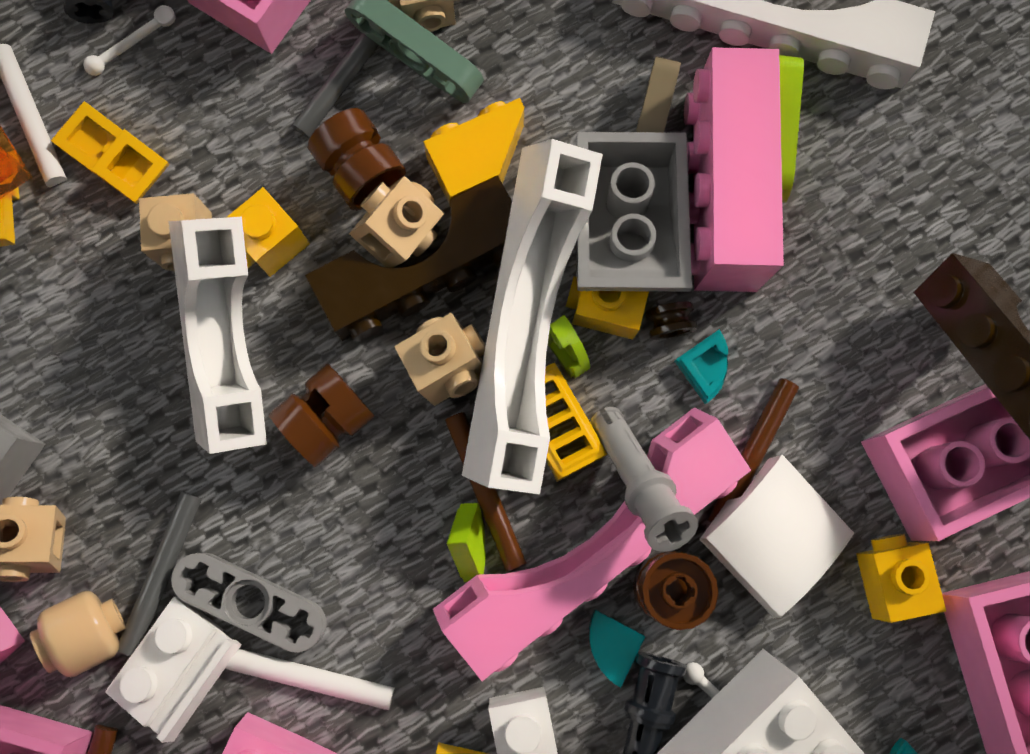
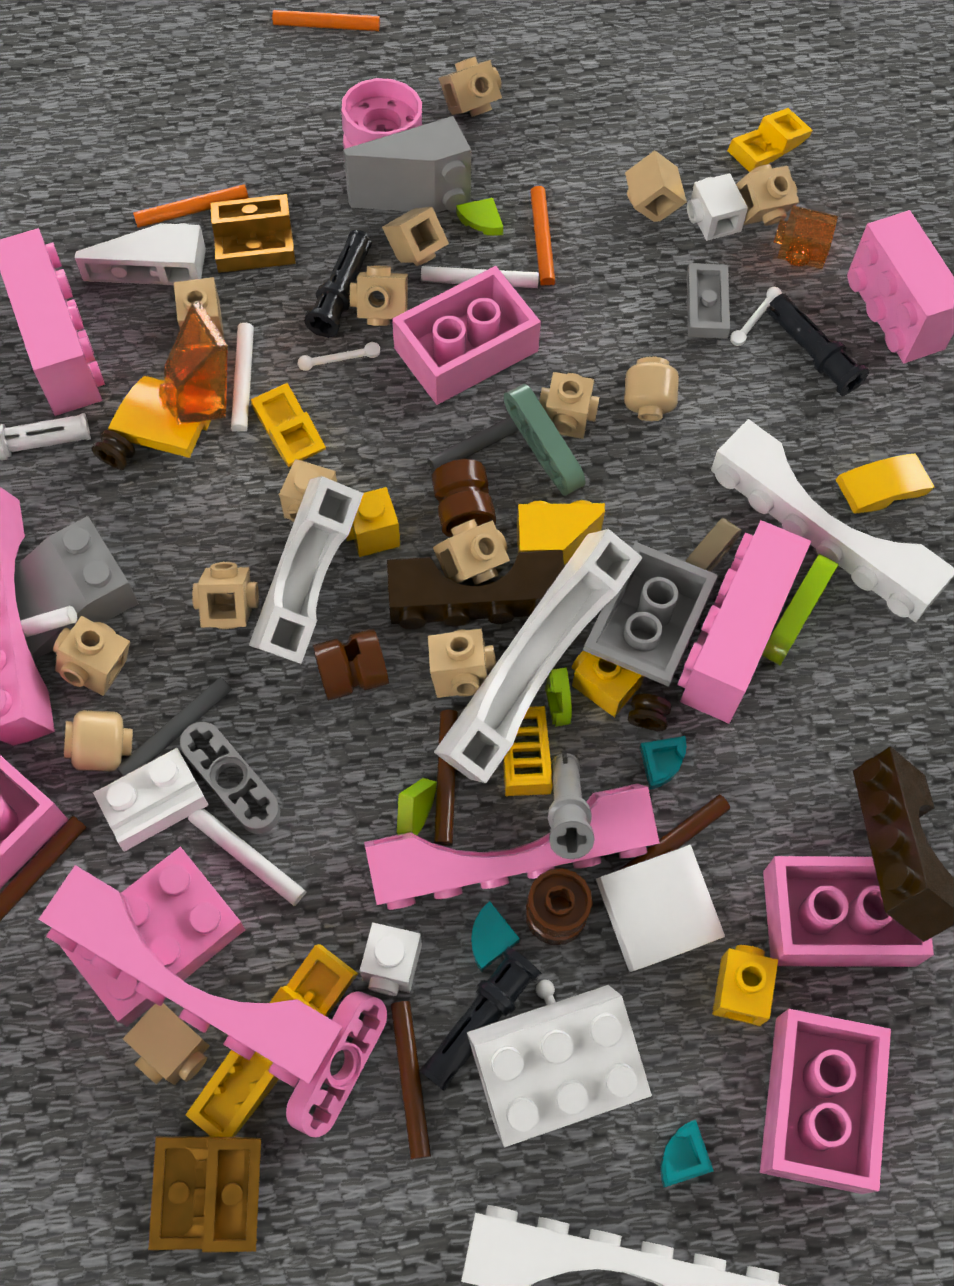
camera: 25 degrees right, 15 degrees down
none -> tan brick [192,562,259,629]

